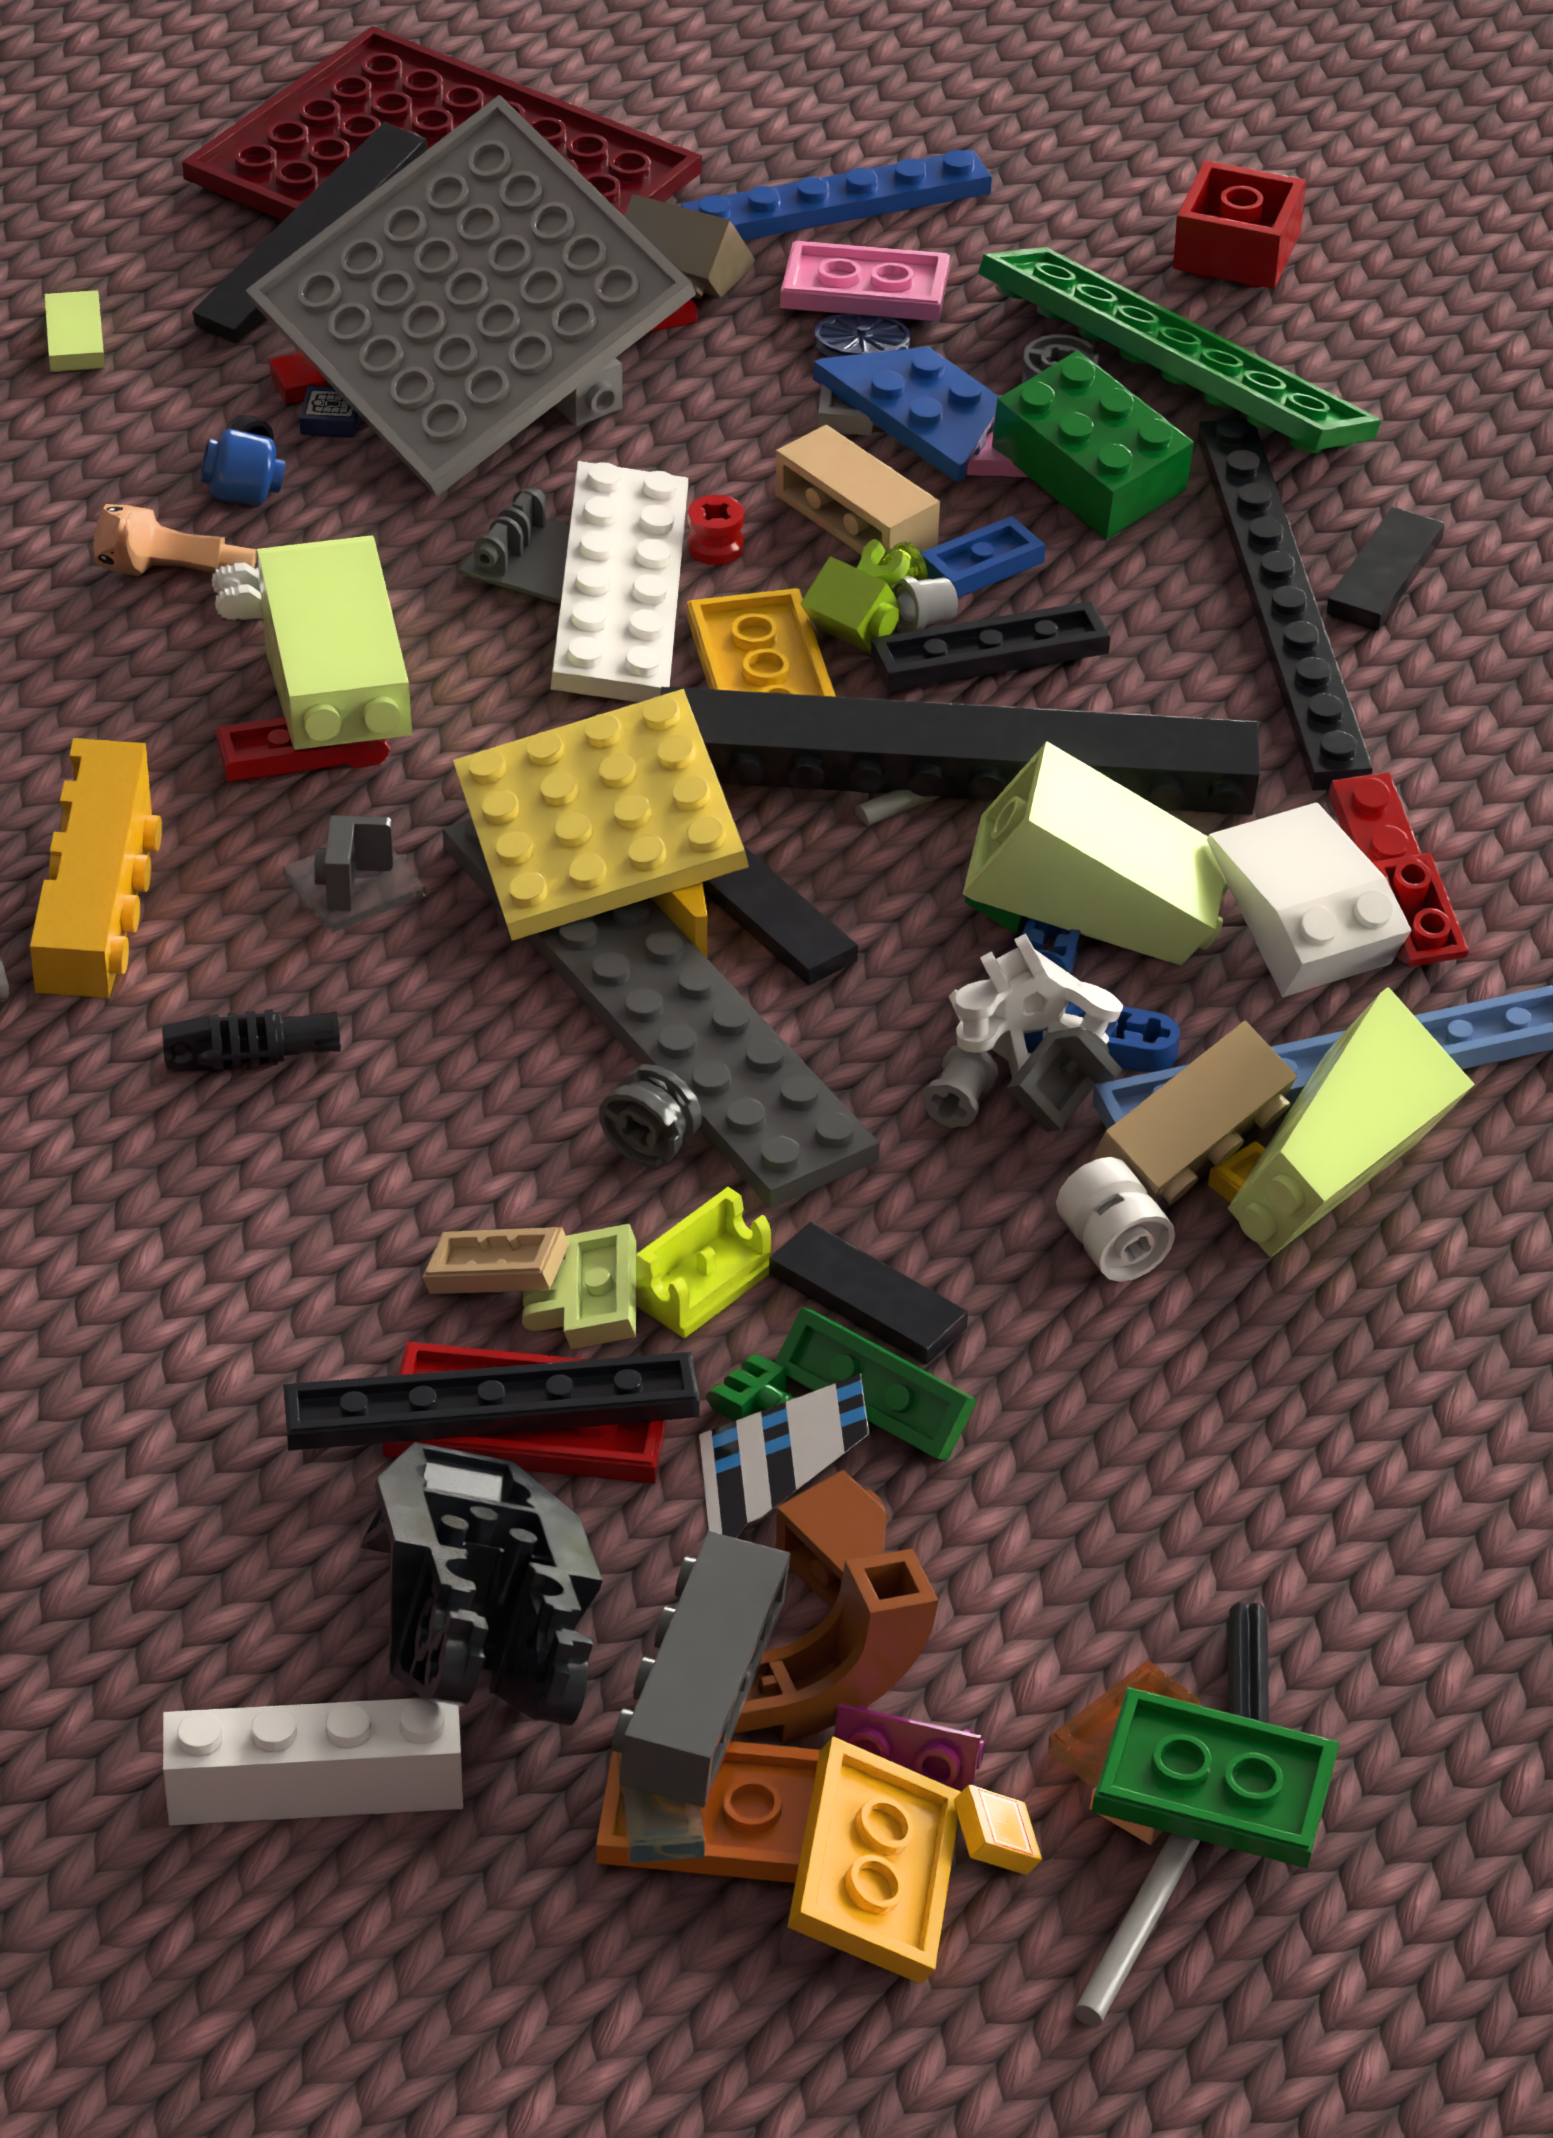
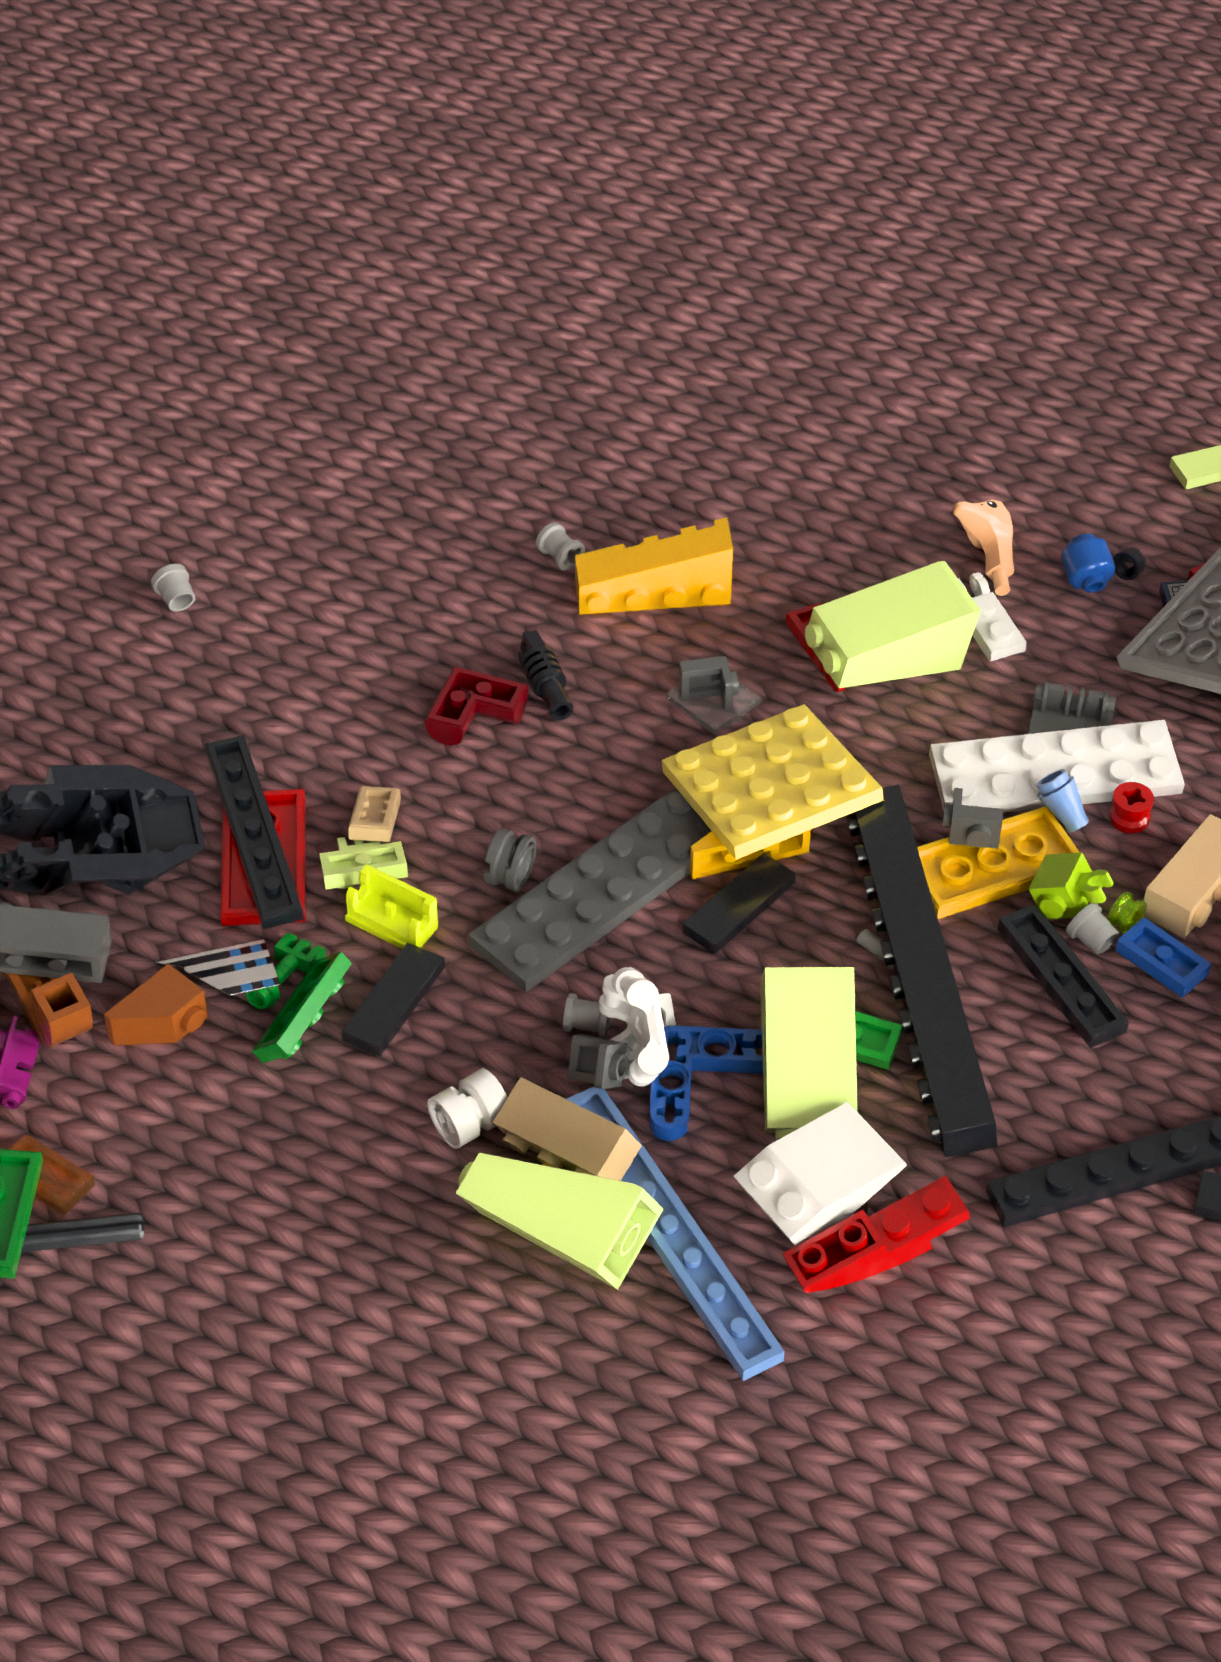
camera: 80 degrees right, 5 degrees up
none -> dark red brick [425,666,528,746]
none -> dark grey bracket [942,788,1003,849]
none -> medium blue cone [1036,769,1089,833]

